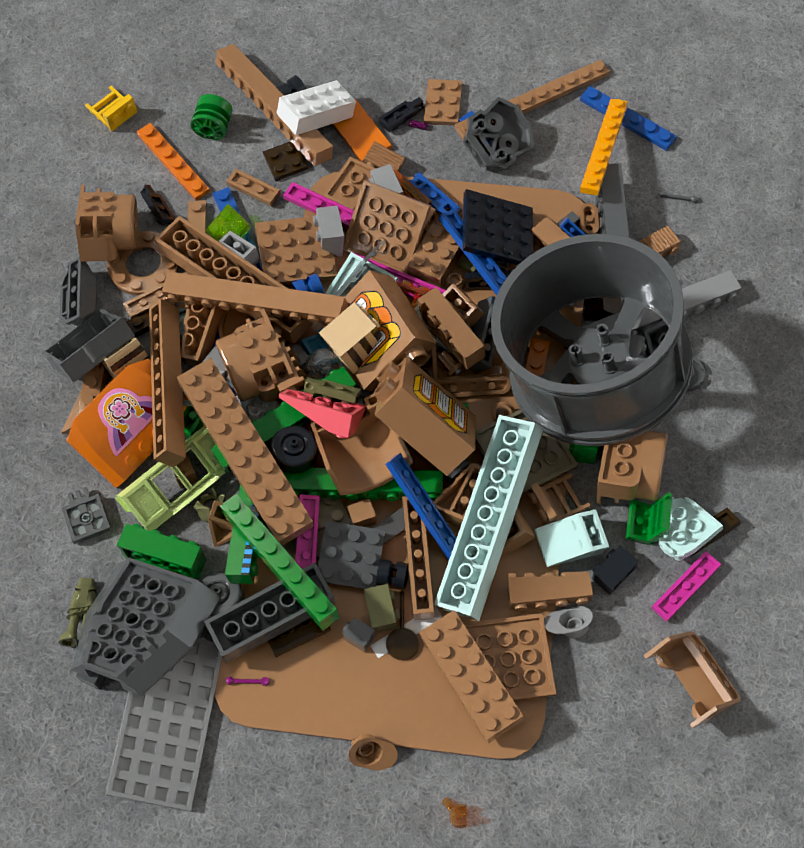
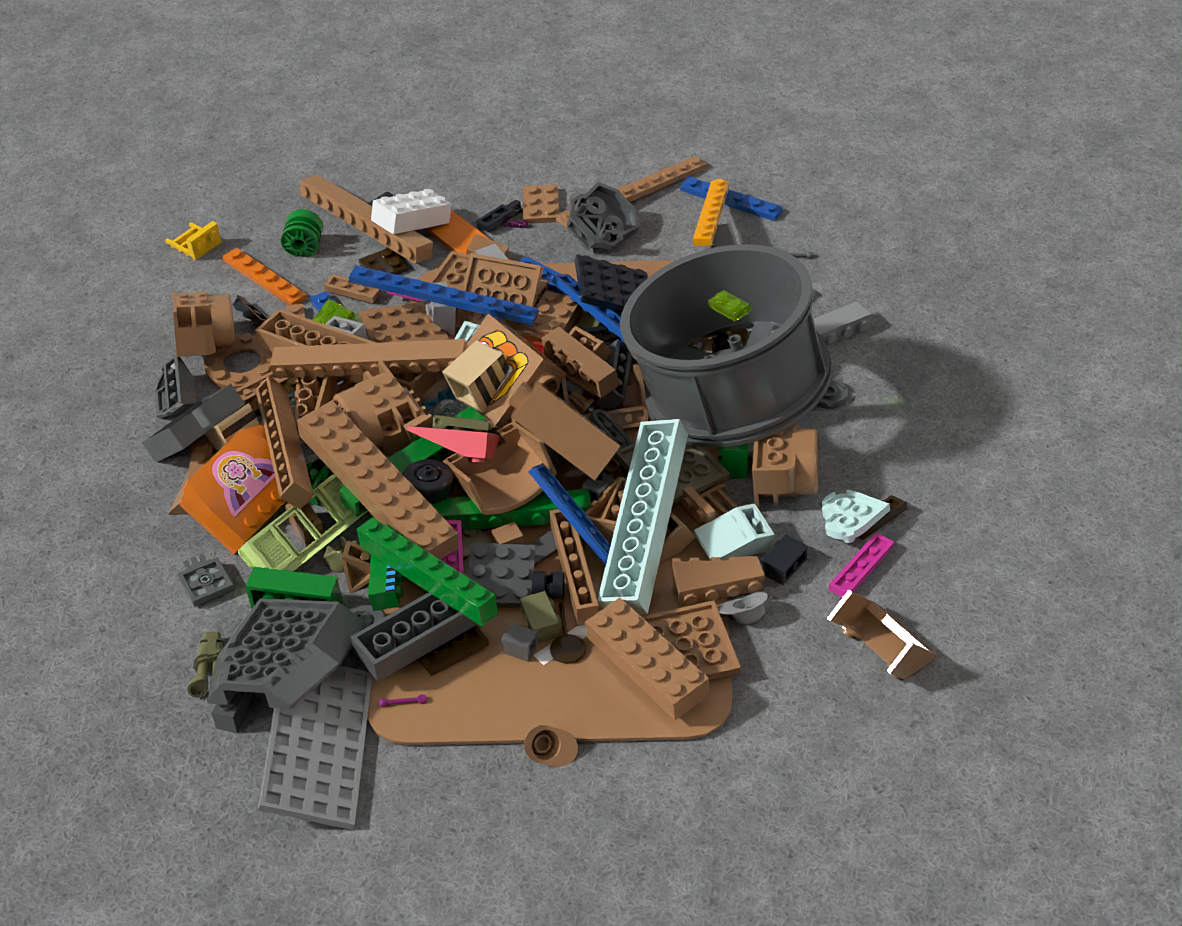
camera: 10 degrees left, 20 degrees down
clear orange piece [442,797,467,828] -> none
green plate [626,492,672,545] -> none
none -> blue plate [349,265,539,326]
none -> dark grey plate [589,409,633,450]
none -> clear neon green plate [708,290,751,322]

